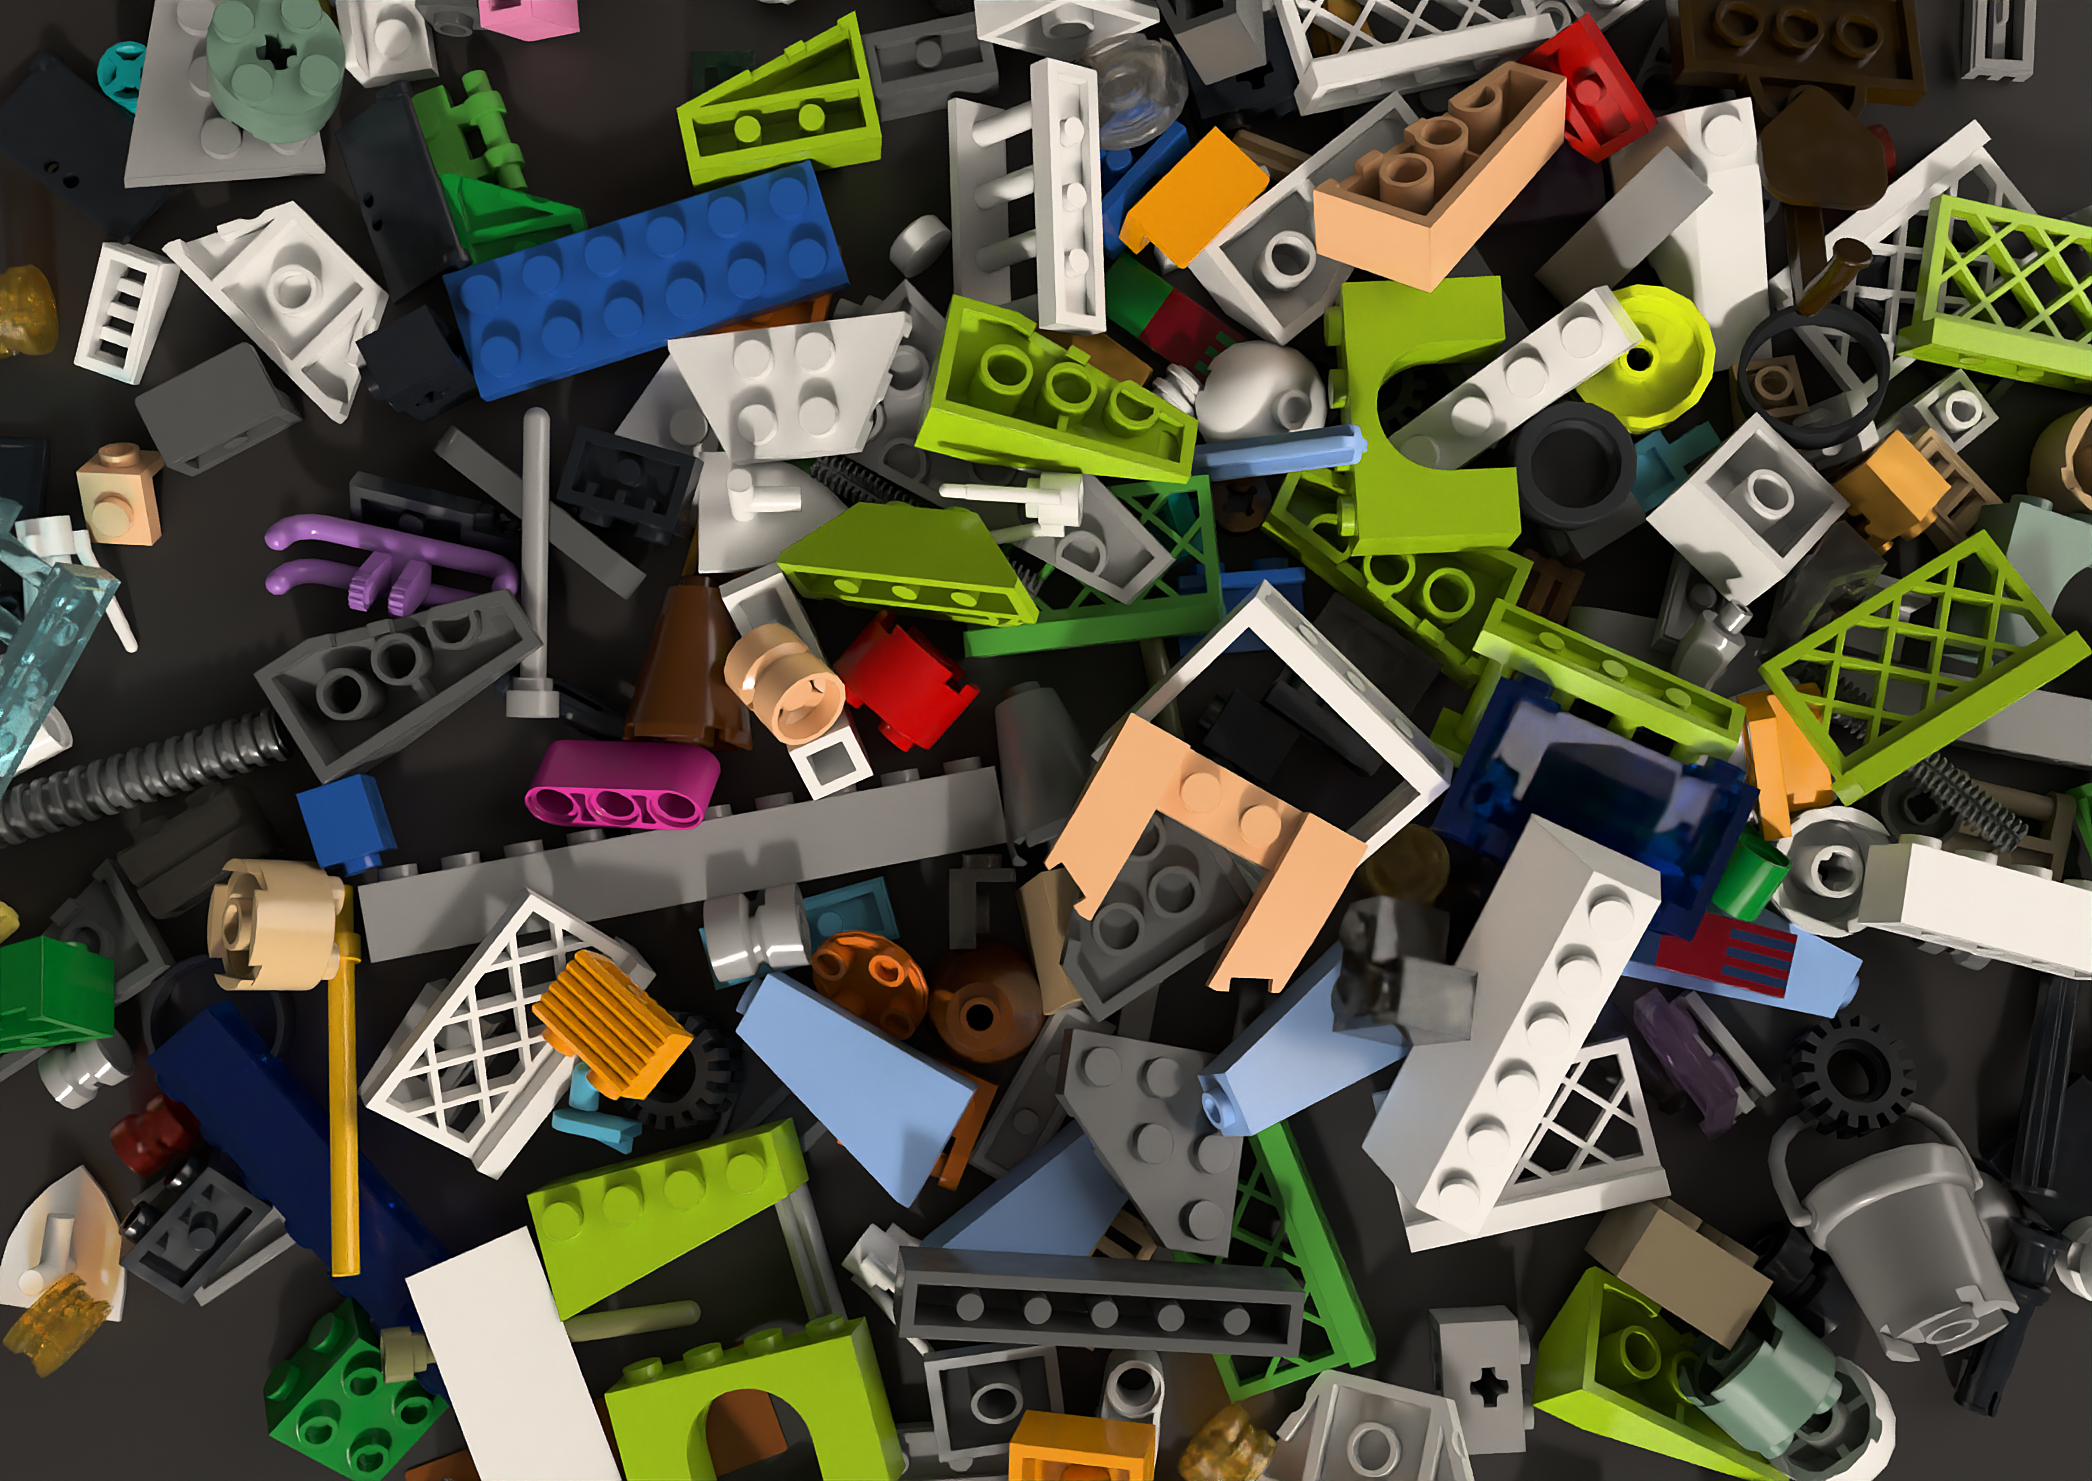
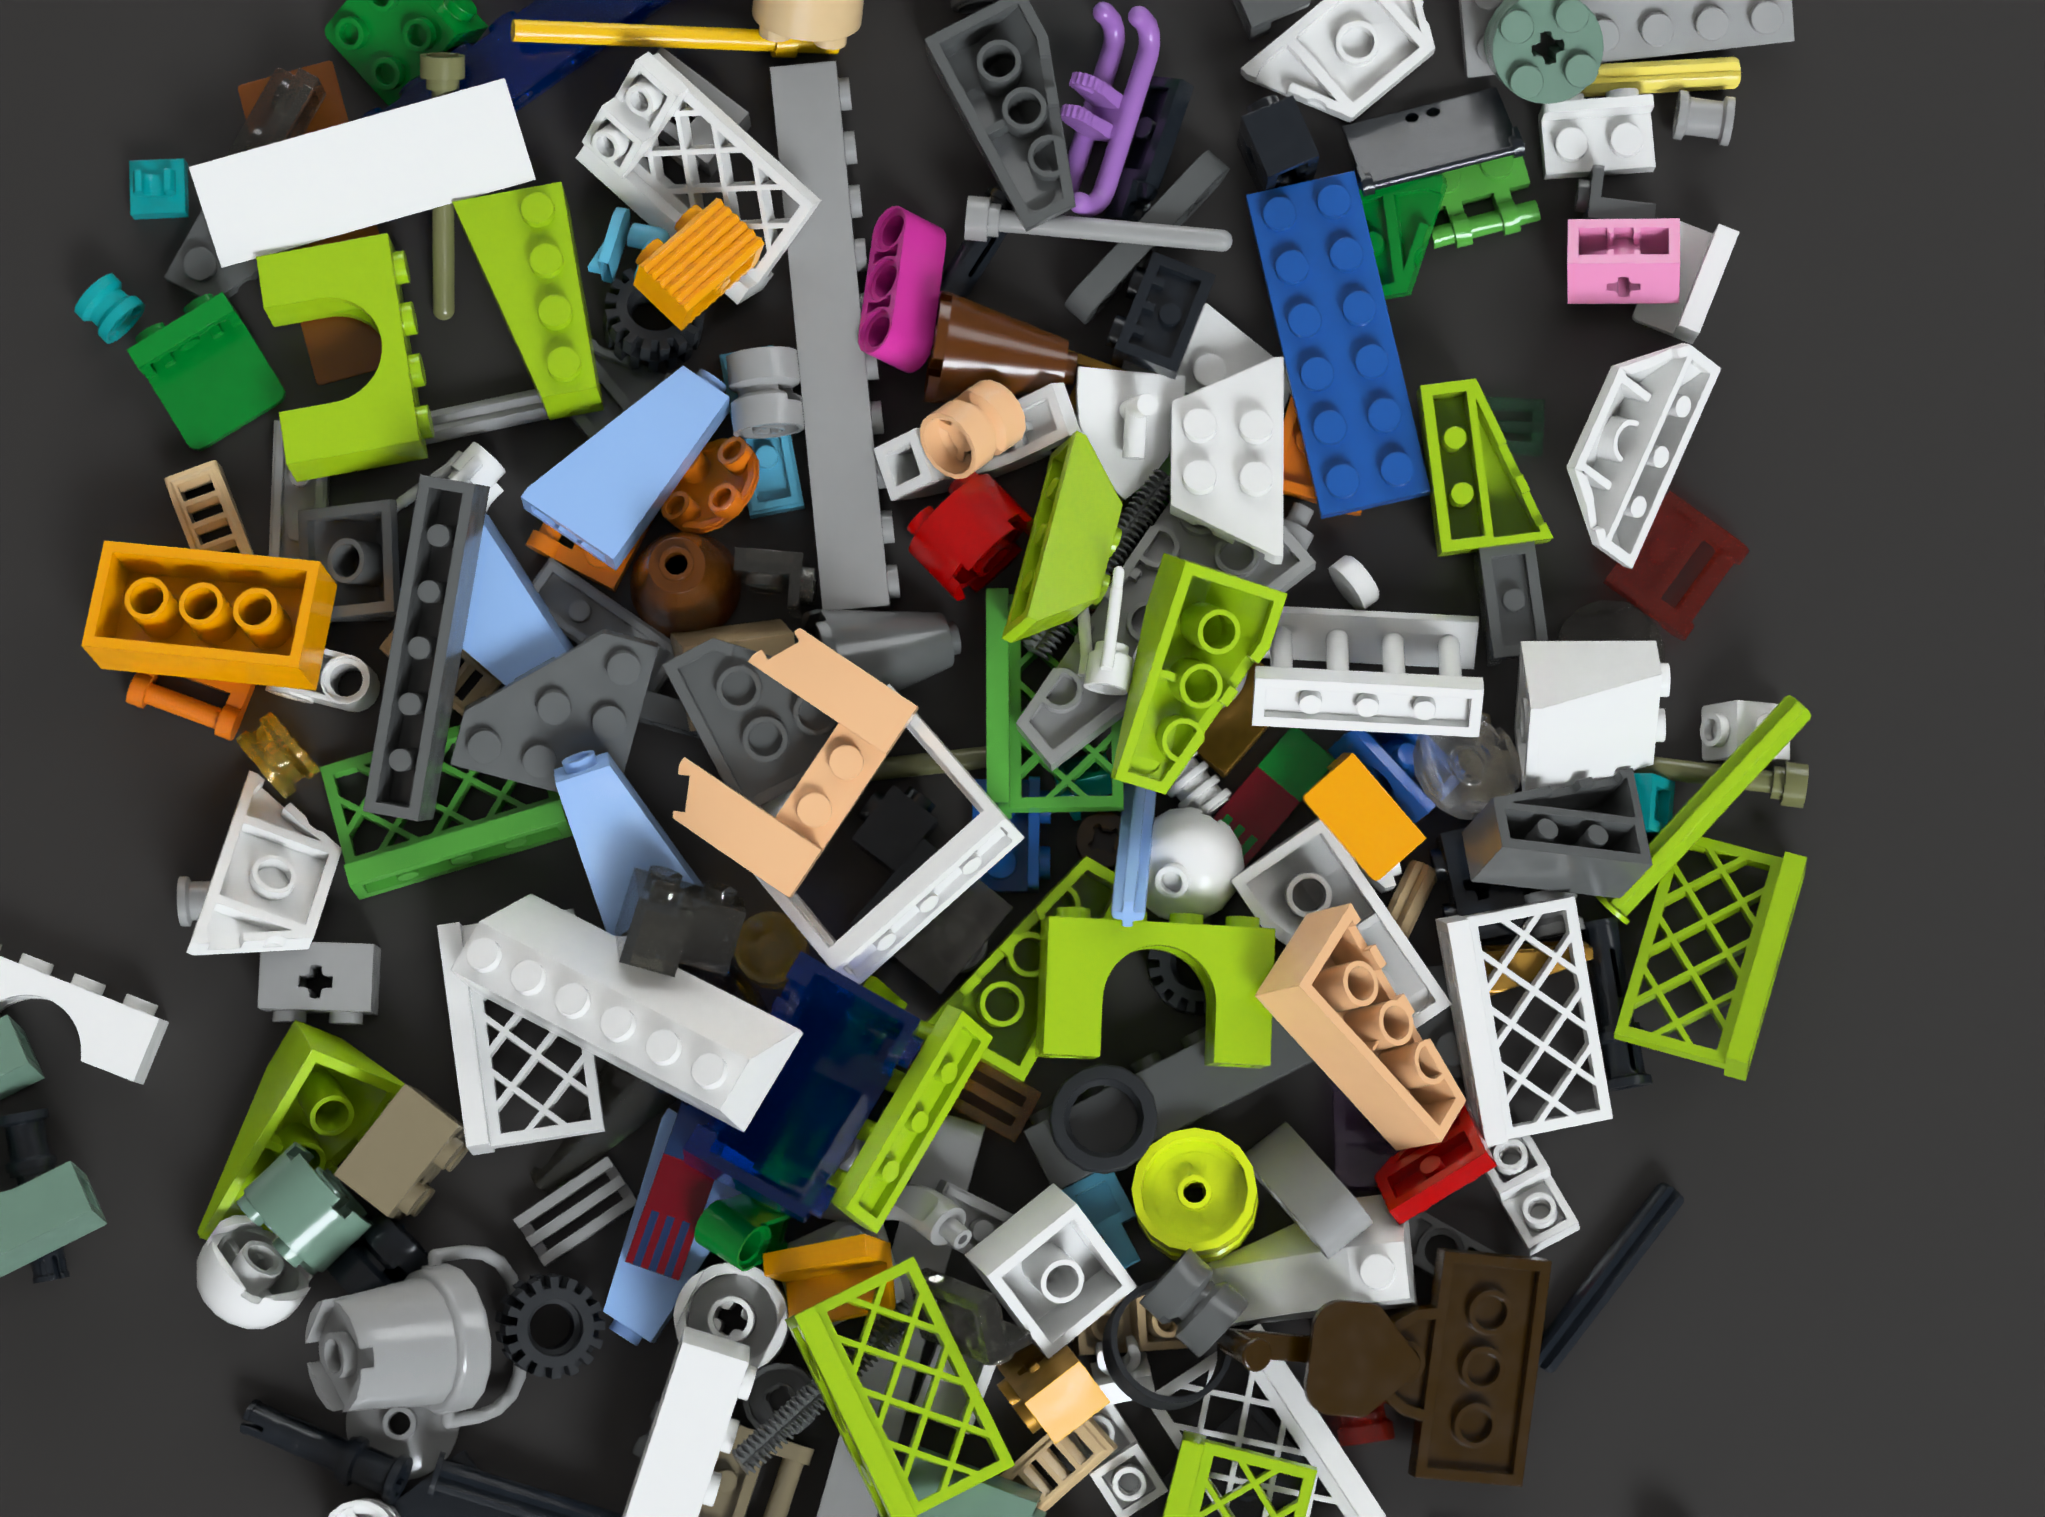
camera: 90 degrees right, 5 degrees down
blue brick [296,774,398,877] -> none
white arch [1387,285,1645,470] -> none
clear purple wing [1634,988,1740,1142] -> none
none -> white slope [582,51,689,178]
none -> dark grey wheel [1139,1248,1249,1358]

